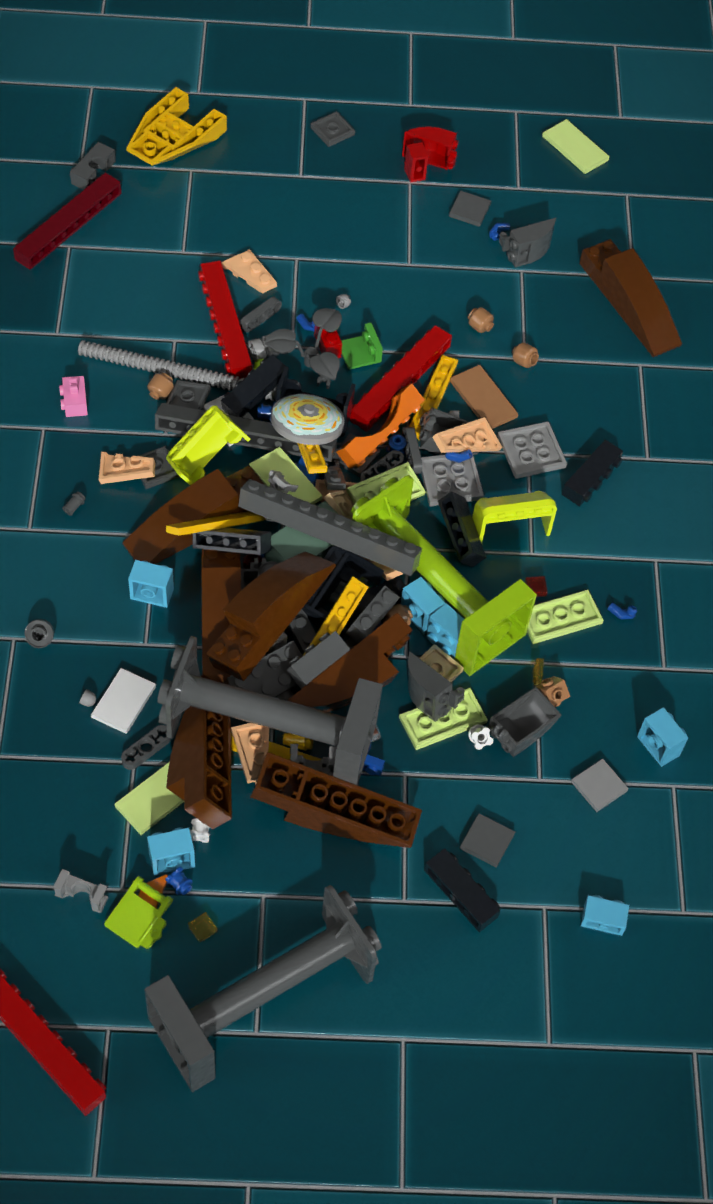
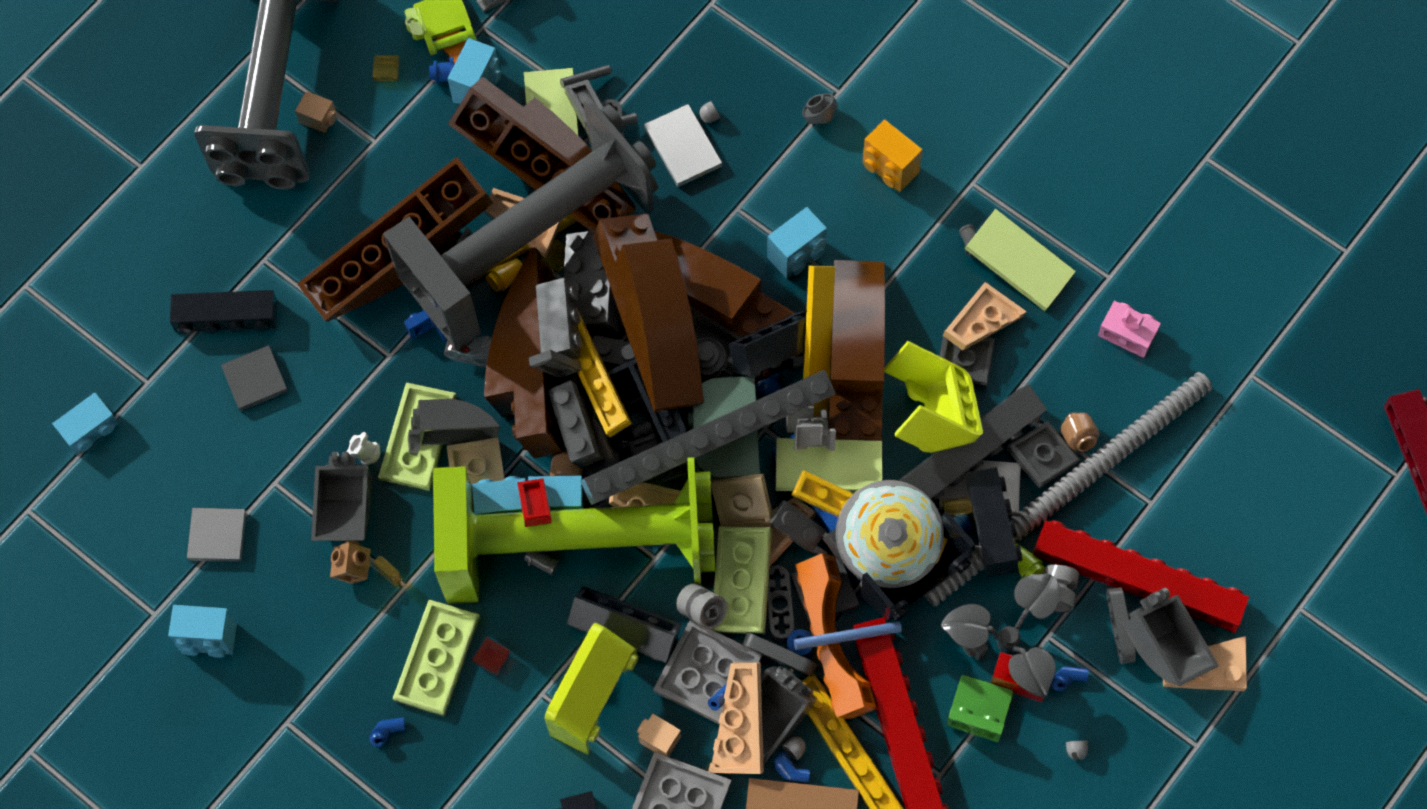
camera: 135 degrees right, 10 degrees up
none -> light nougat brick [295,91,337,133]
none -> red tile [517,478,552,527]
none -> dark grey tile [529,350,581,379]
none -> dark grey plate [560,65,638,134]
none -> light nougat brick [637,714,681,757]
none -> light grey wheel [676,583,727,629]
none -> blue arm [774,752,810,784]
none -> medium blue bar [794,621,902,650]
none -> light orange brick [863,119,923,192]
none -> clear yellow tile [941,497,972,515]
none -> yellowish green tile [964,209,1076,311]
none -> dark grey piece [1122,588,1219,686]

